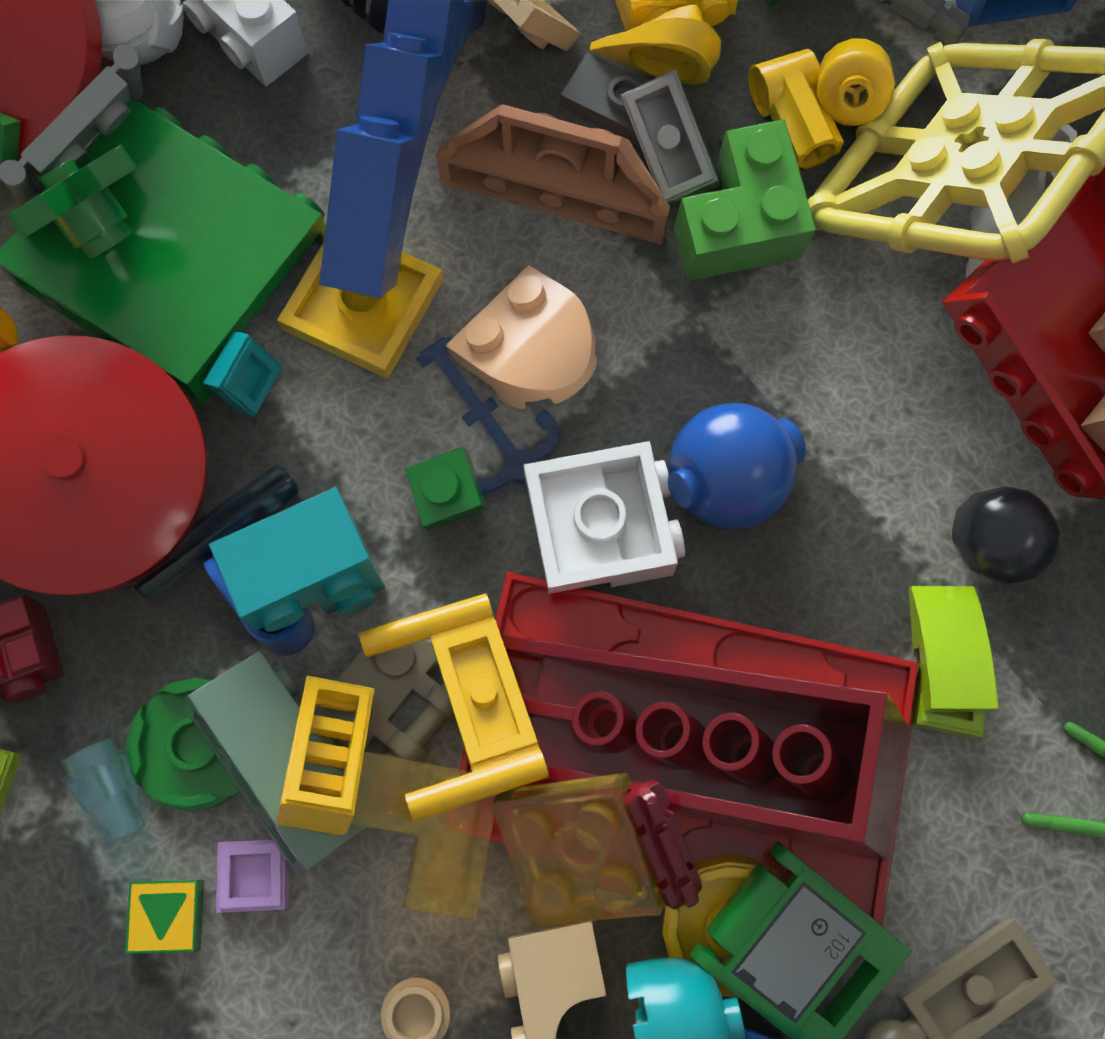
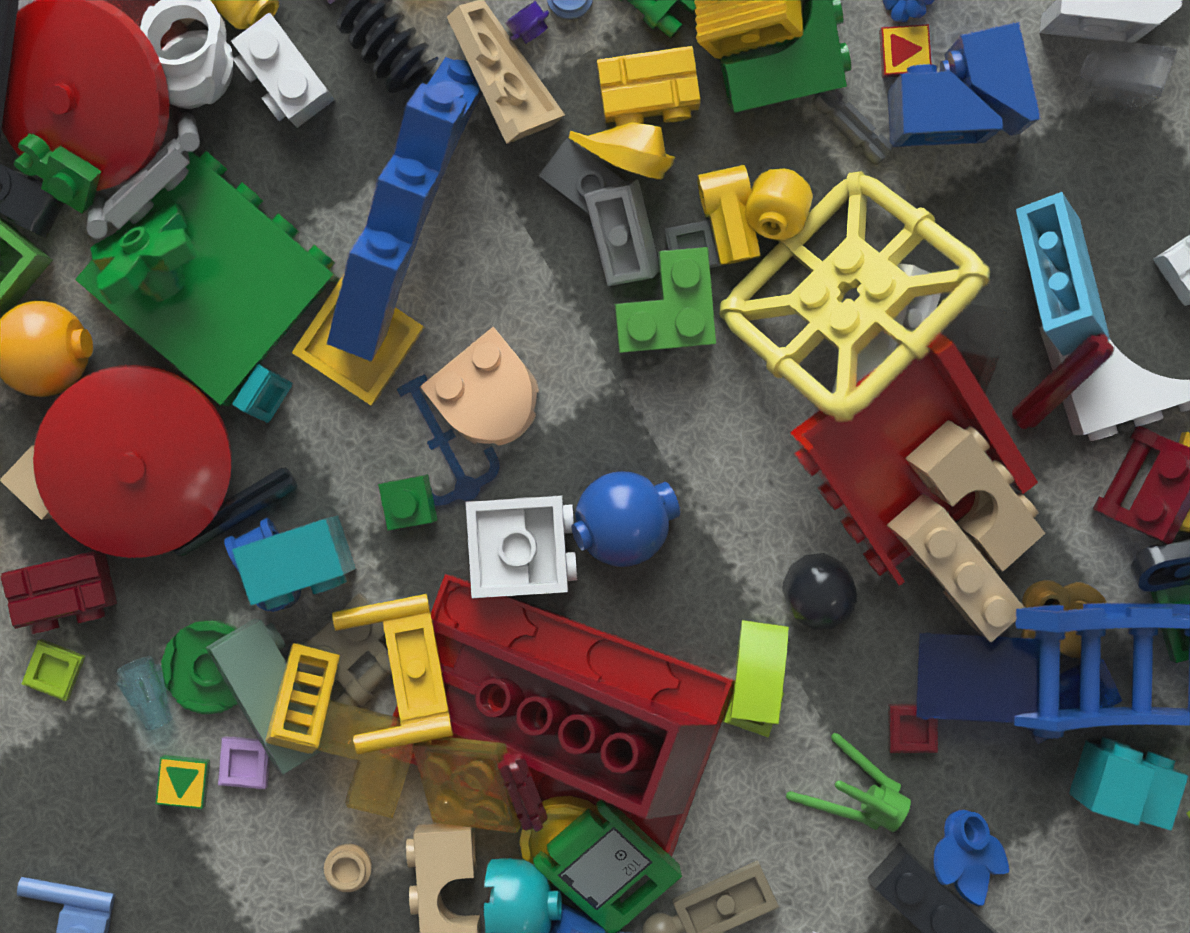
camera: 10 degrees right, 15 degrees up
nougat wedge [436,104,670,245] -> none

